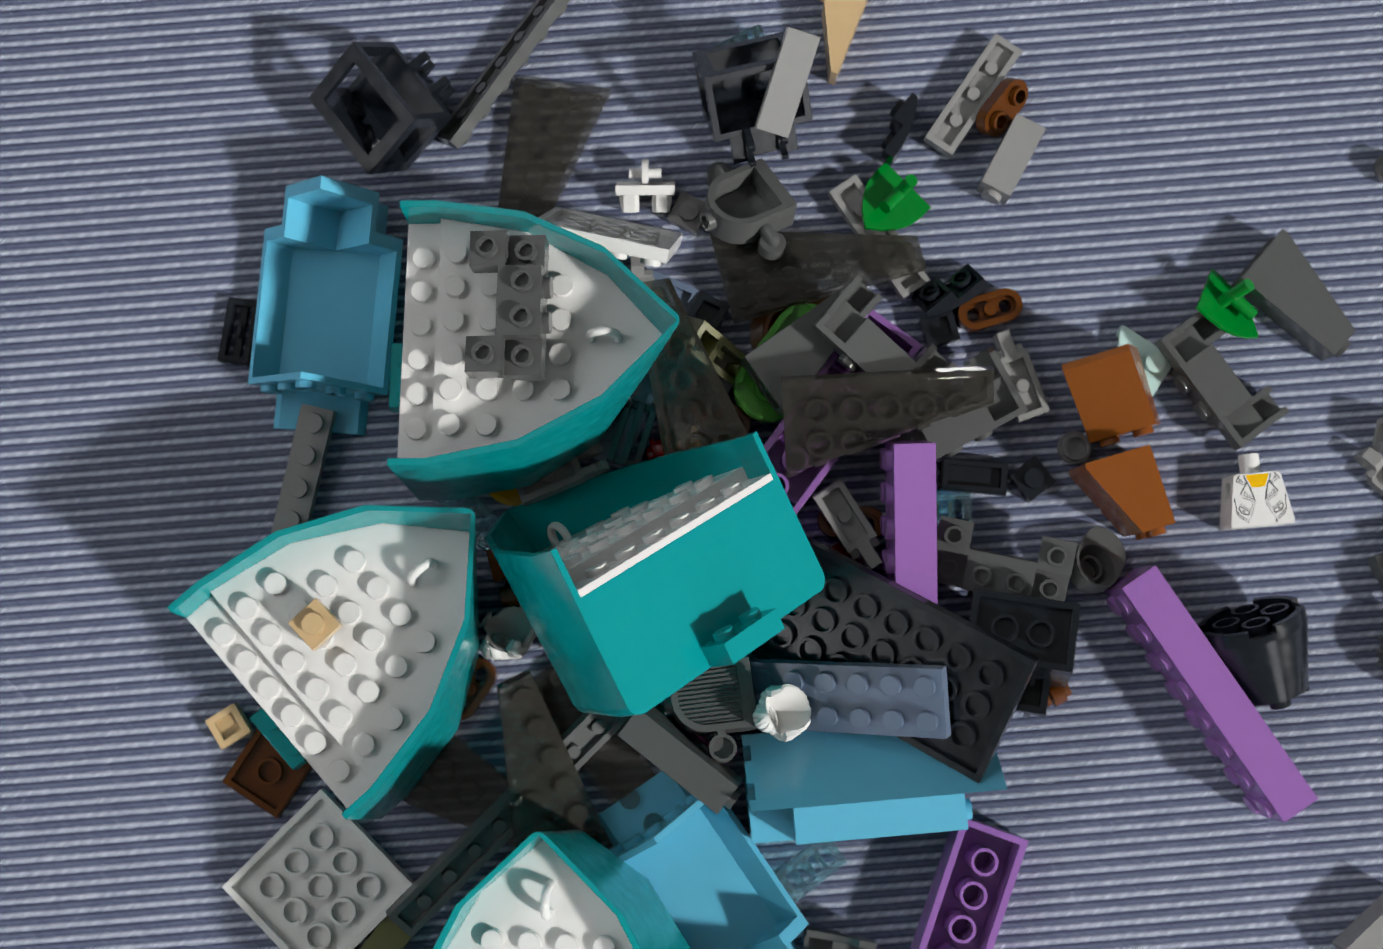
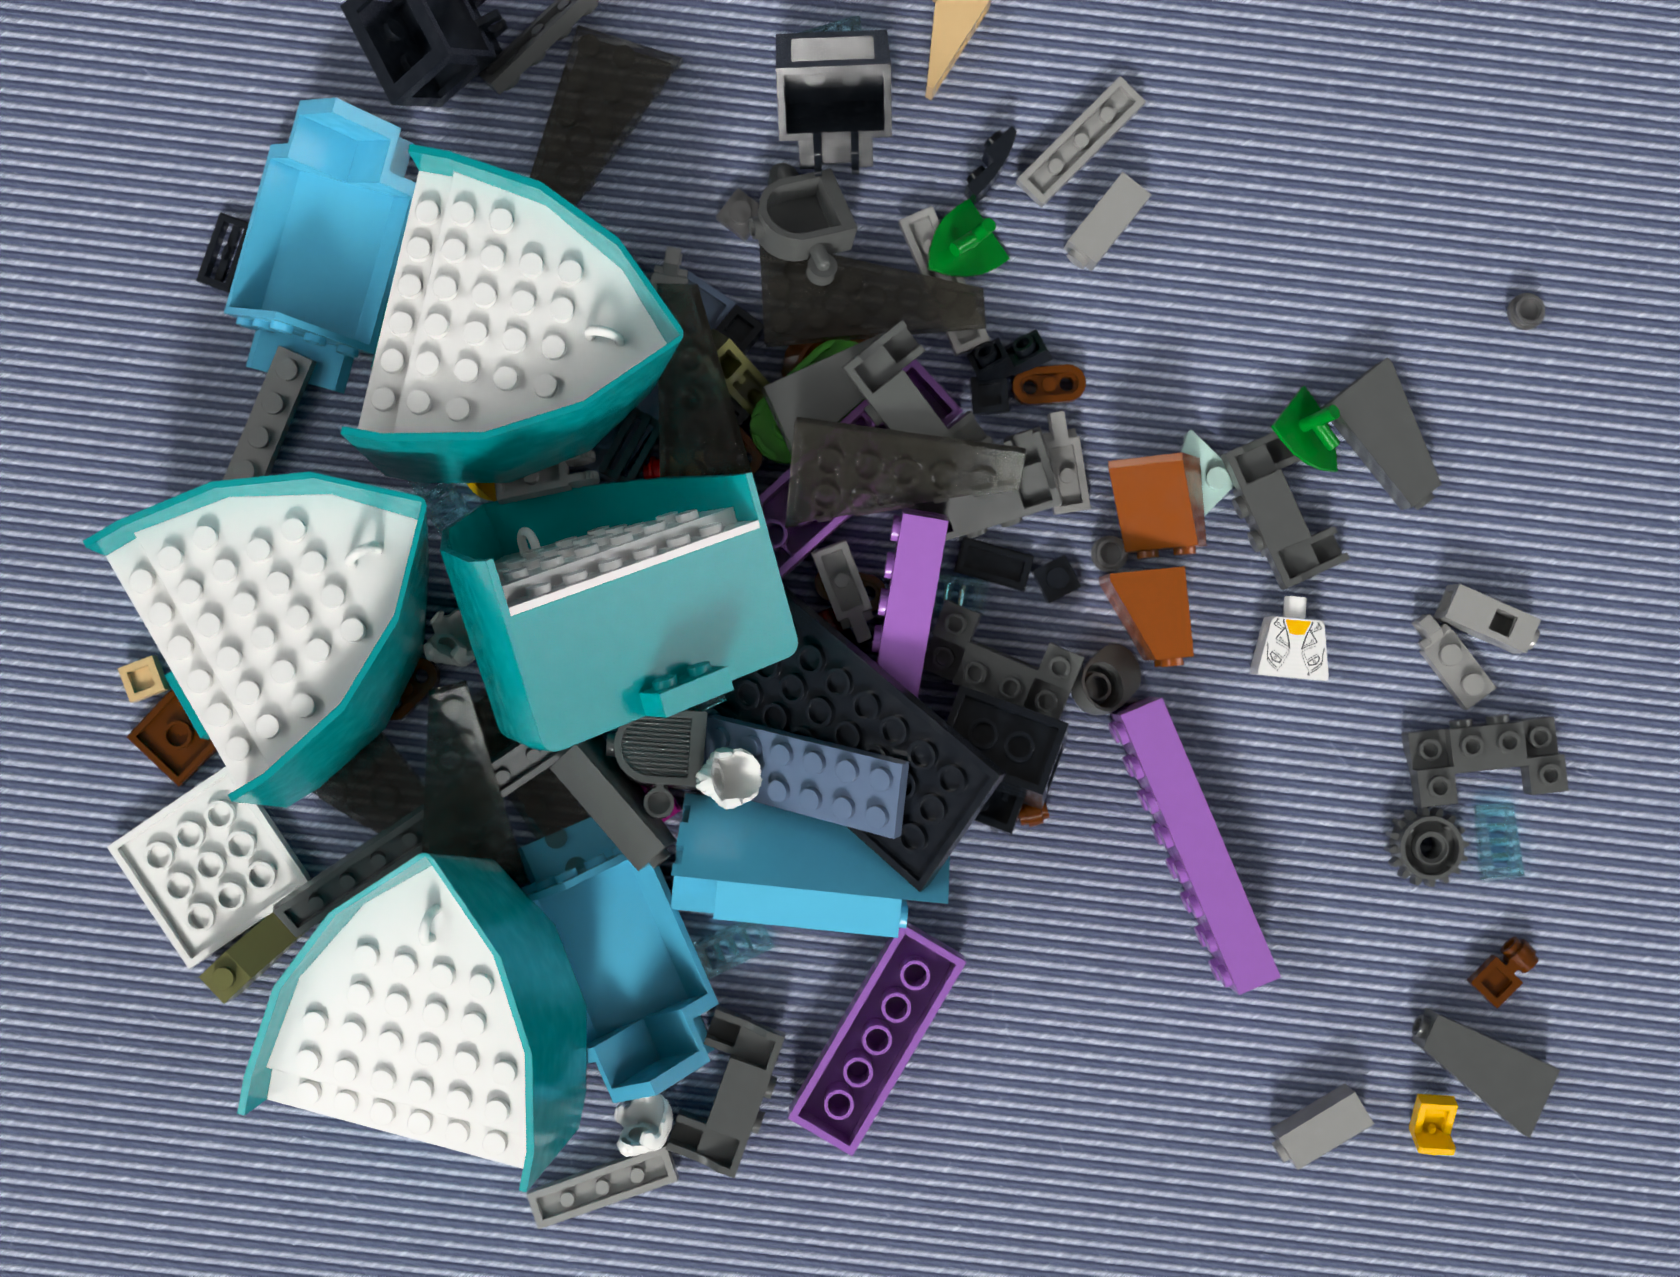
camera: 10 degrees right, 5 degrees up
tan plate [288,598,343,651] -> none
dark grey bracket [464,230,553,381] -> none
white plate [538,207,683,267] -> none
white hips [615,159,675,213] -> none
light grey tile [755,26,821,138] -> none
reddish brown plate [976,78,1028,137] -> none
black cone [1198,595,1310,710] -> none

